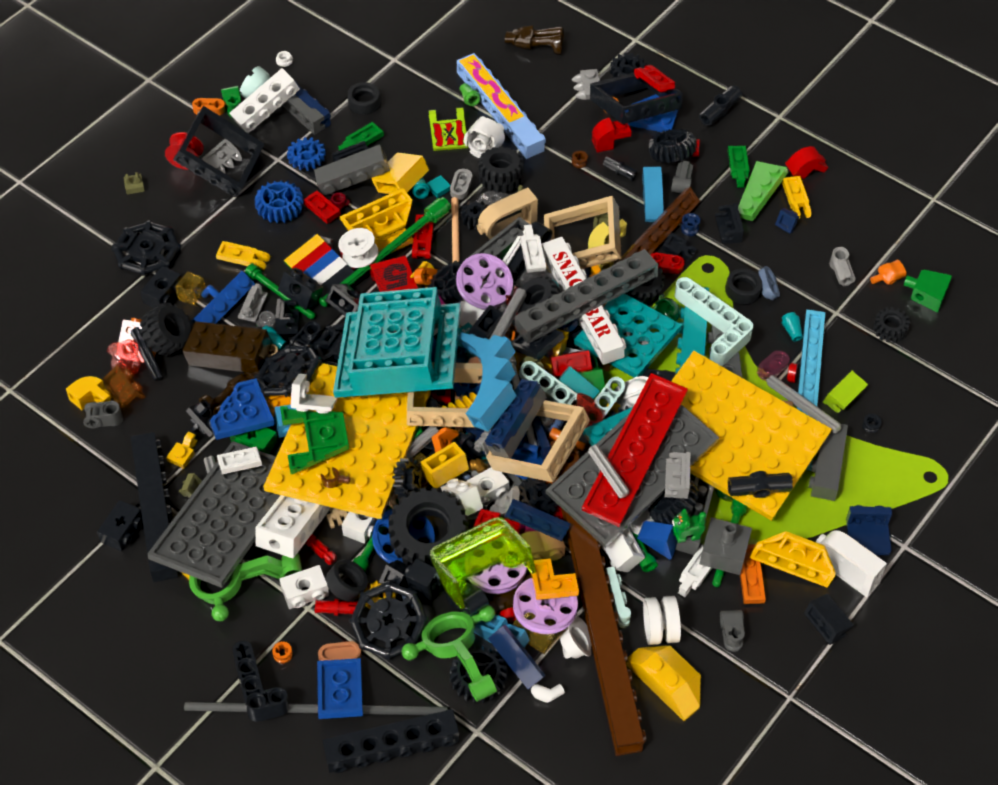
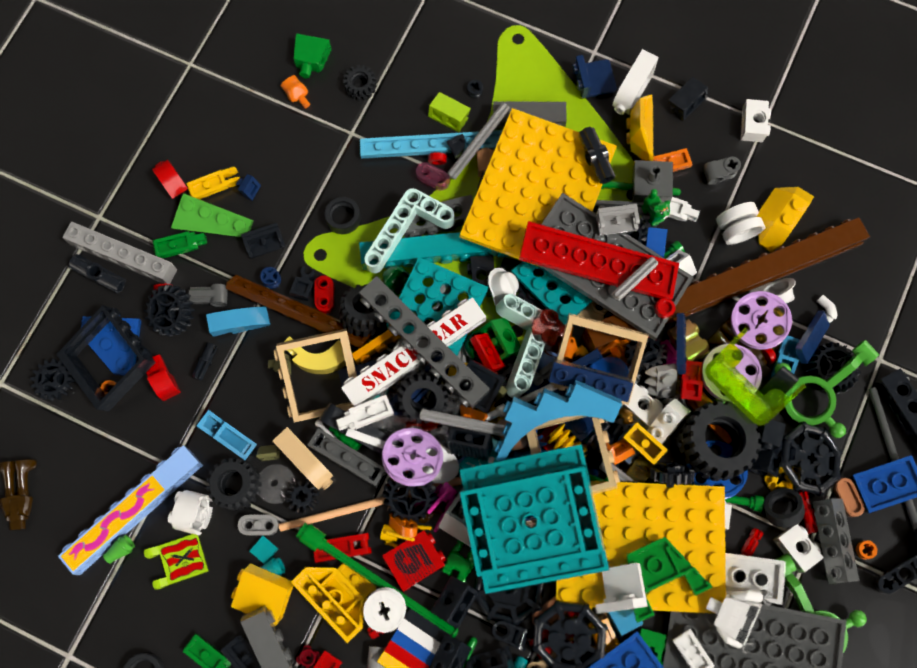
camera: 100 degrees left, 20 degrees up
reddish brown piece [321,467,350,488] -> none
light orange plate [529,558,579,600] -> none
teal tile [558,366,600,403] -> none
light grey plate [572,69,600,100] -> none
reddish brown bush [572,151,588,168] -> none
light aqua plate [605,567,631,628] -> none
red plate [634,65,675,92] -> none
sand blue plate [758,266,780,300] -> none
teal cone [781,312,803,342] -> none
light grey piece [829,247,855,286] -> none
none -> light grey brick [62,222,177,284]
none -> dark azure slope [196,410,257,460]
none -> black tile [447,133,465,159]
none -> red tile [654,298,675,319]
none -> white torso [706,590,773,654]
none -> white brick [741,99,771,142]
none -> dark grey brick [813,499,859,584]

